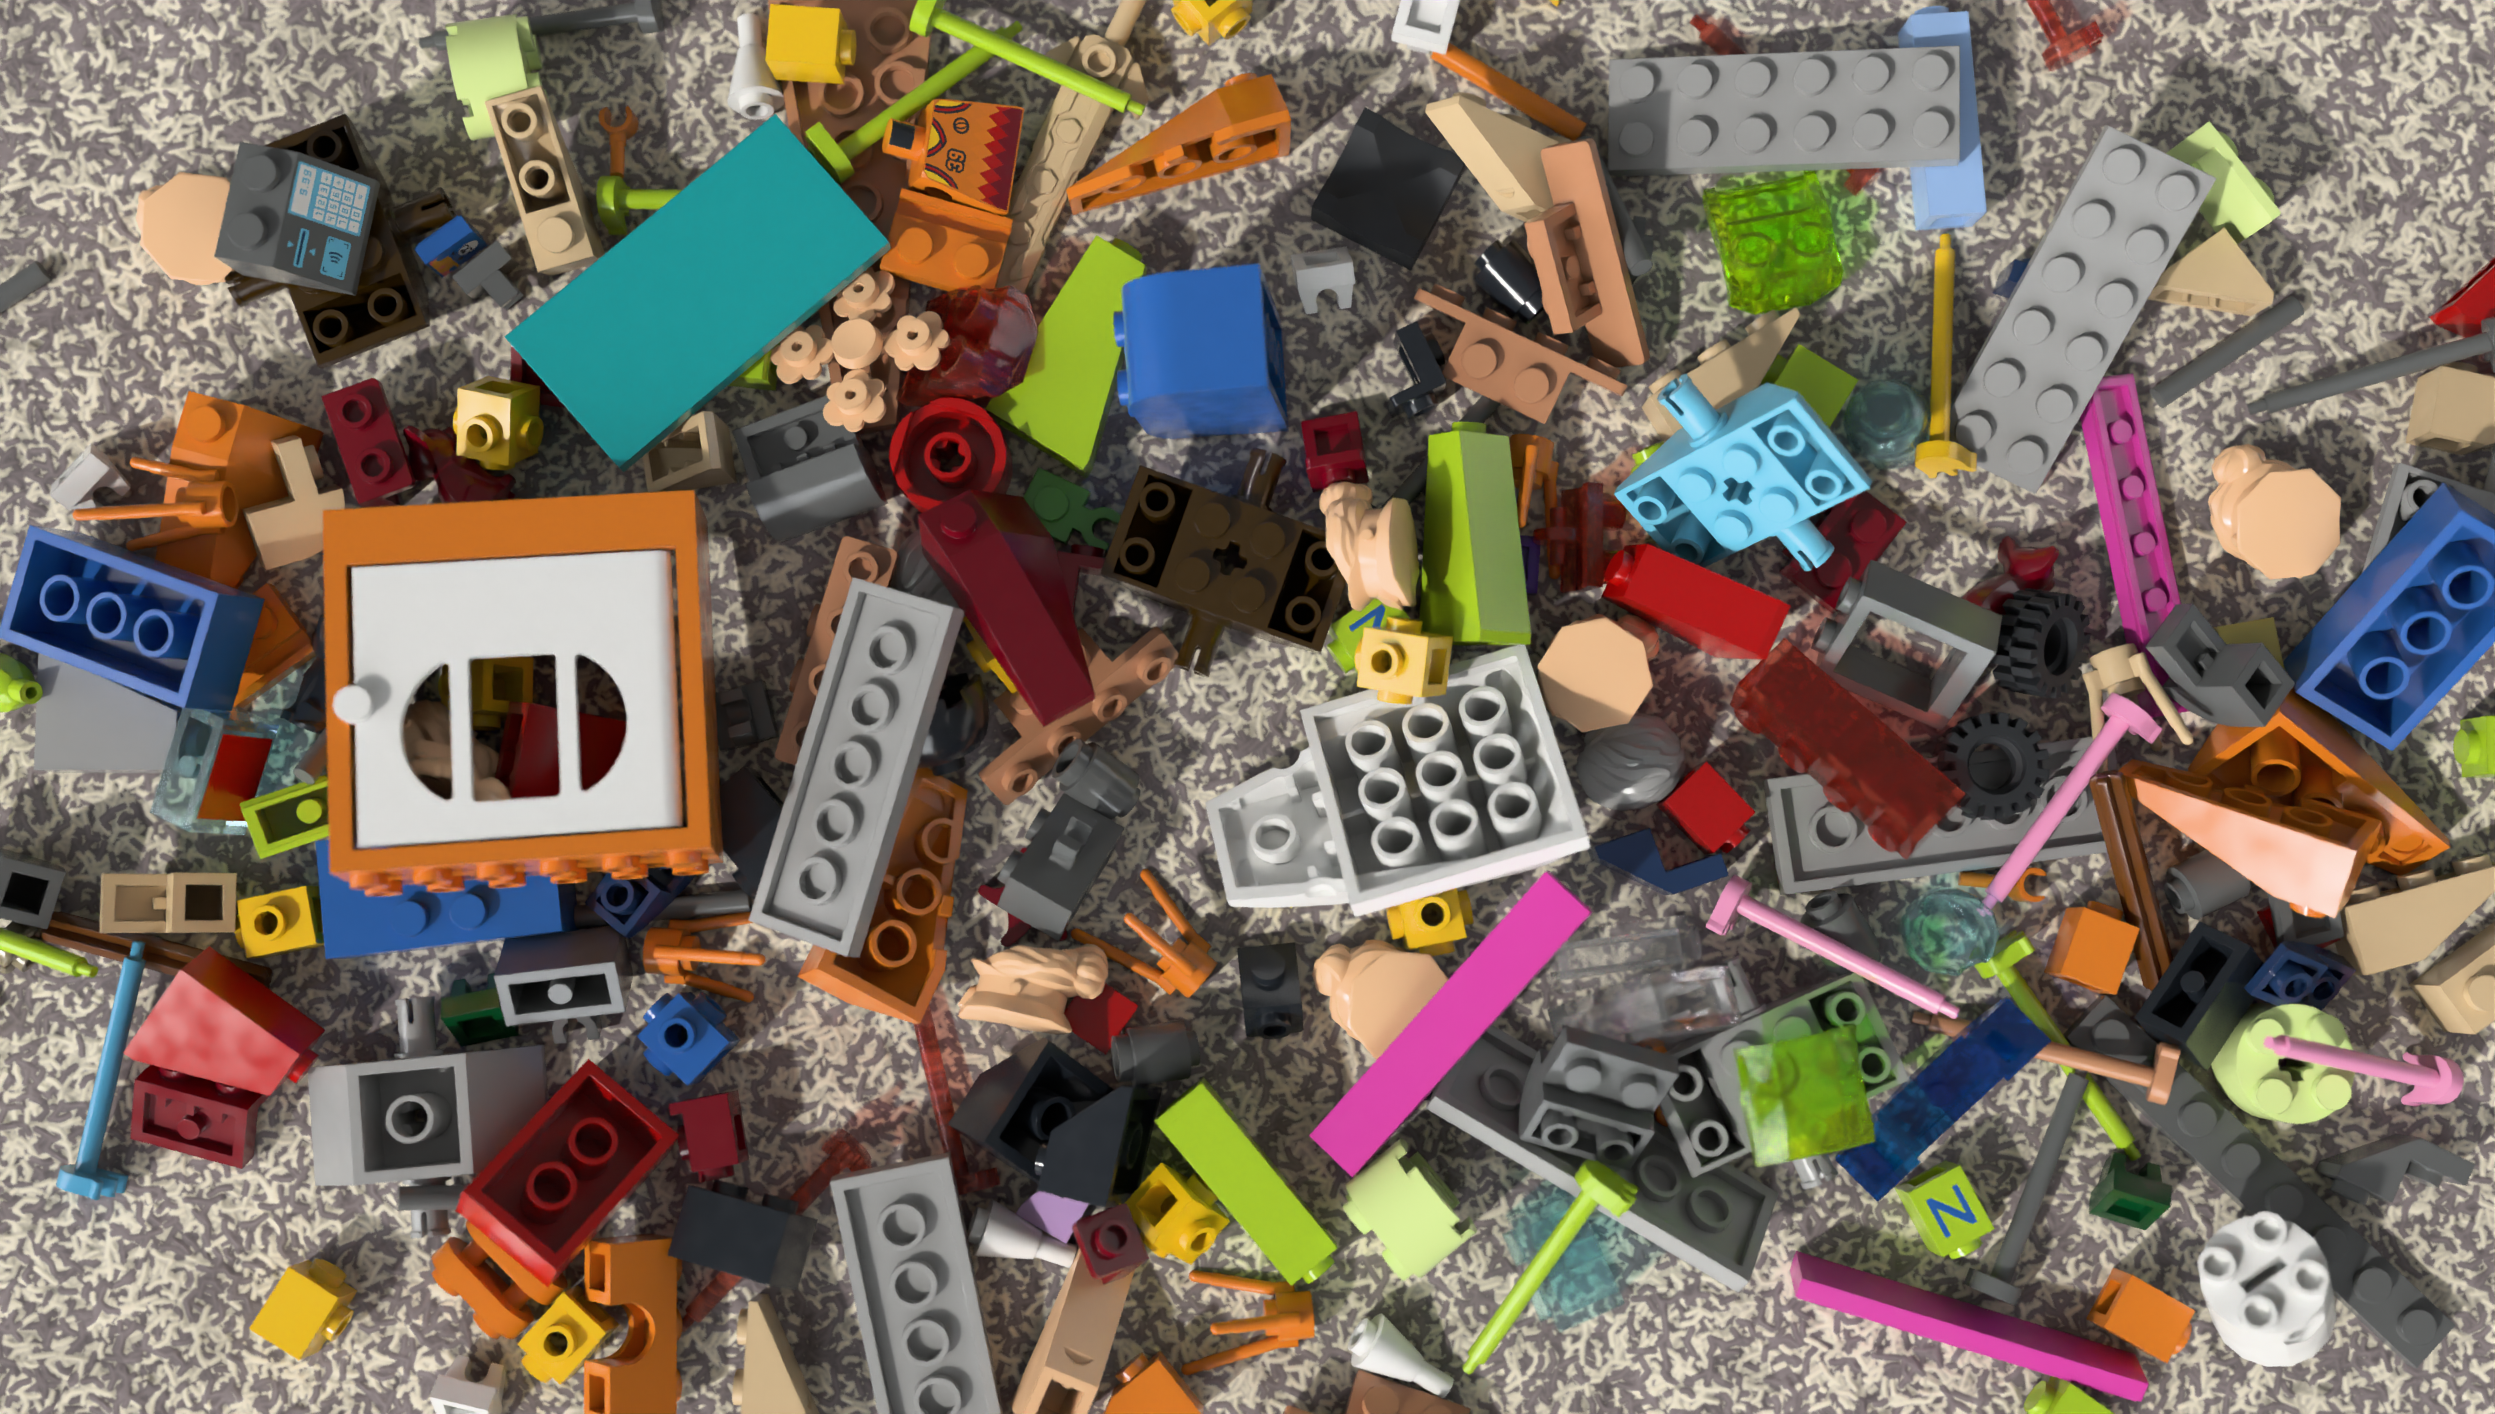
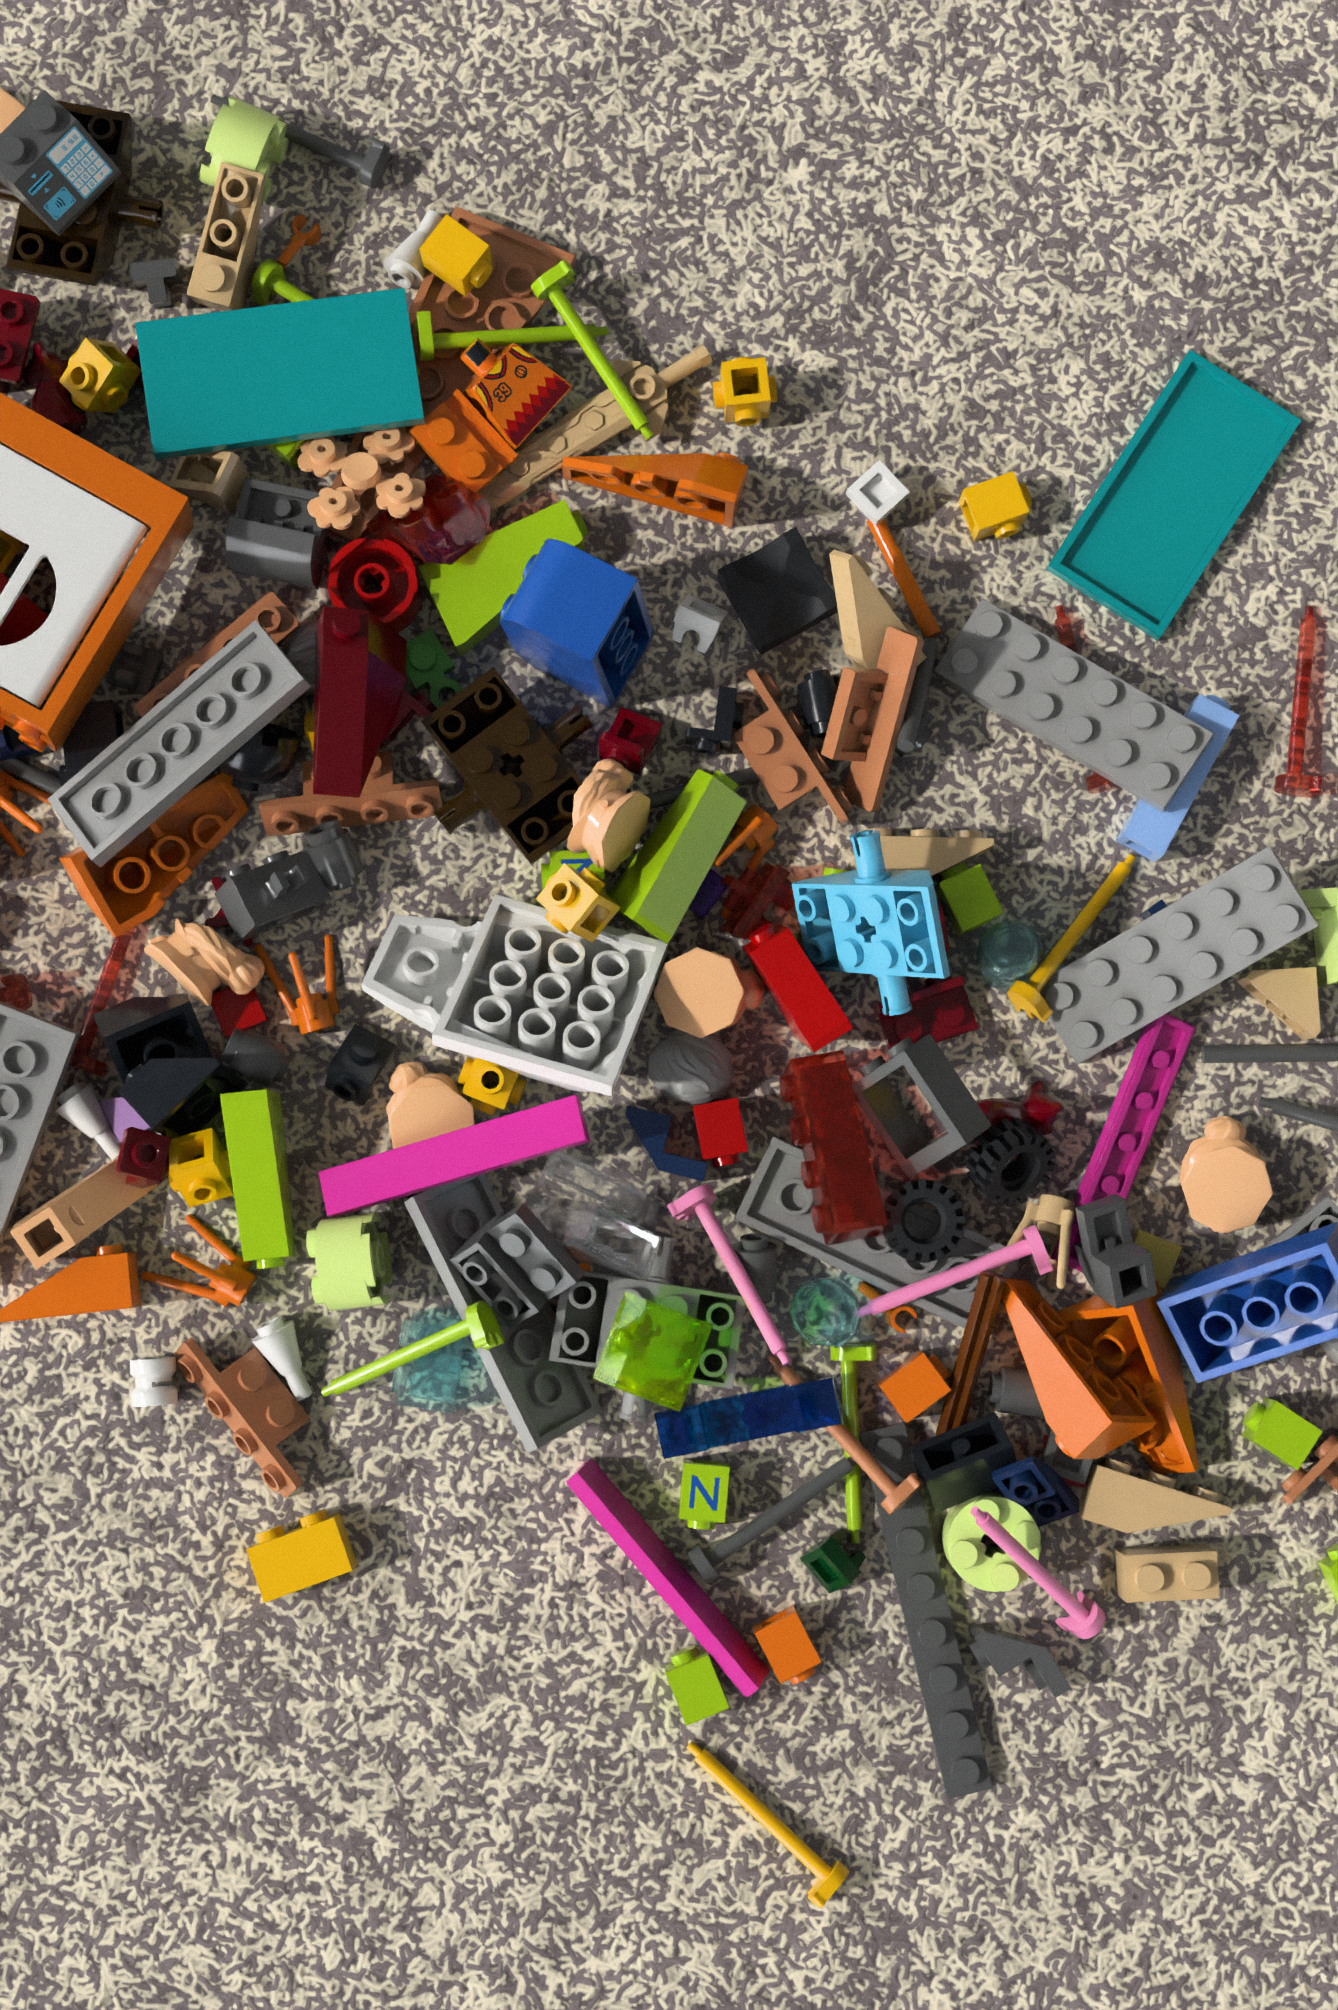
camera: 30 degrees right, 0 degrees up
blue tile [414,215,488,278] -> none
clear neon green slope [1702,170,1844,315] -> none
white cylinder [2198,1212,2337,1367] -> none

